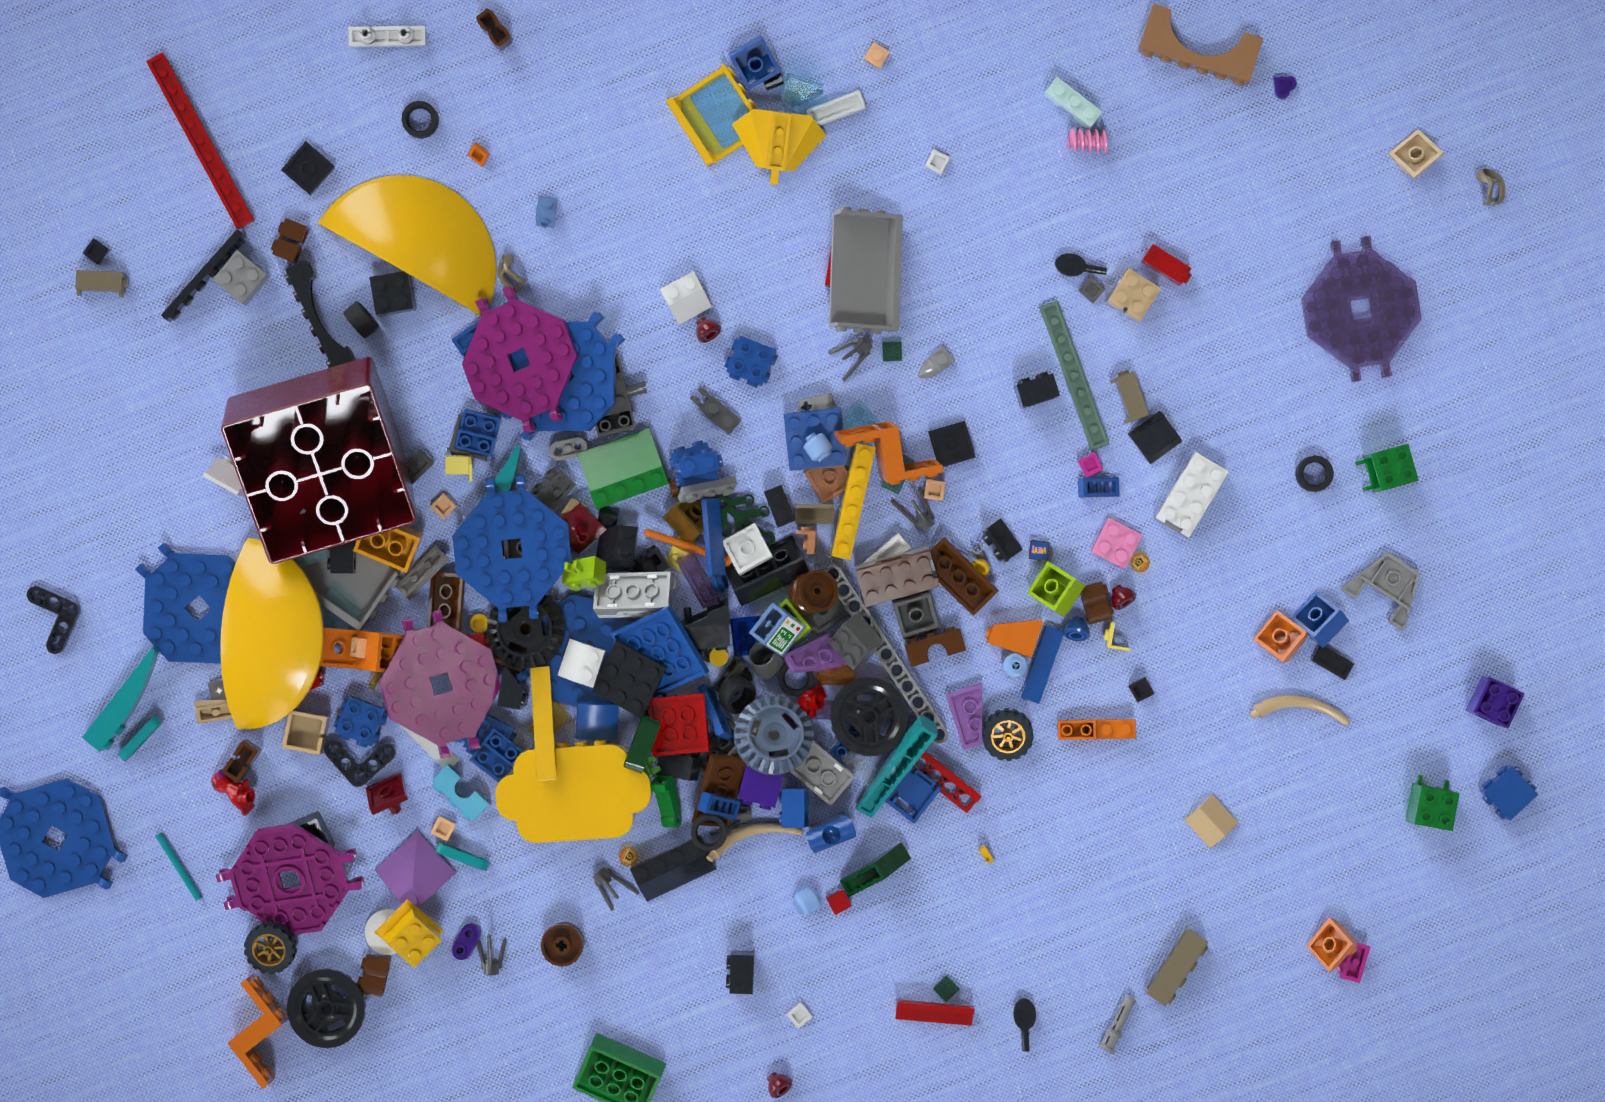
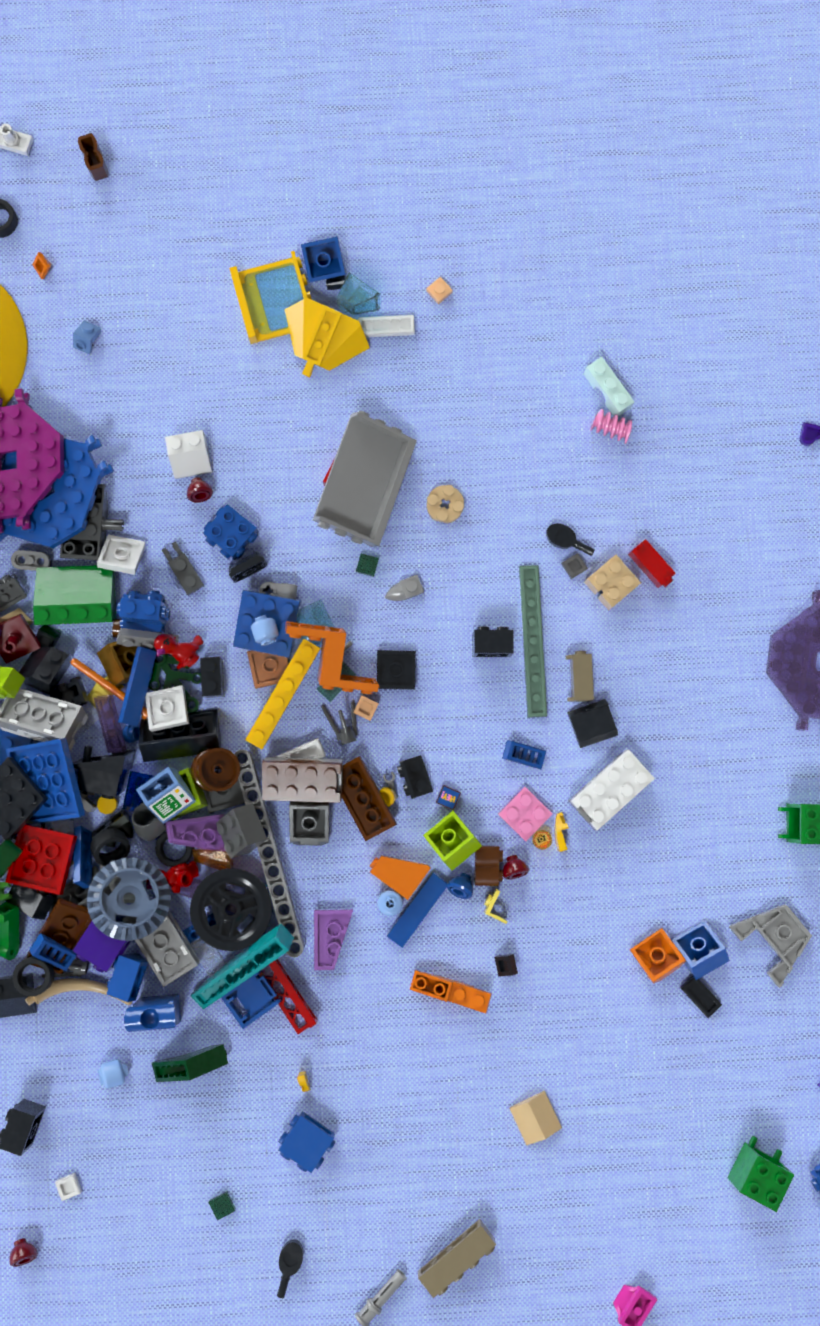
camera: 15 degrees right, 5 degrees down
dark tan piece [498,254,528,292] -> none
dark tan panel [795,504,834,524] -> none
nougat bracket [796,527,817,555] -> none
red tile [826,889,852,915] -> none
dark grey plant [828,335,873,381] -> none
red fence [895,999,975,1026] -> none
reddish brown arch [904,626,966,667] -> none
white tile [925,149,950,175] -> none
black wheel [982,708,1034,761] -> none
dark pink plate [1077,452,1103,478] -> none
medium nougat arch [1138,4,1263,86] -> none
tan animal [1250,695,1350,726] -> none
black tyre [1295,455,1334,492] -> none
orange slope [1306,917,1358,972] -> none
none -> white plate [97,534,146,575]
none -> red animal [154,634,204,670]
none -> black slope [228,550,268,583]
none -> blue brick [278,1111,336,1173]
none -> tan plate [426,485,464,524]
none -> yellow slope [554,812,569,852]

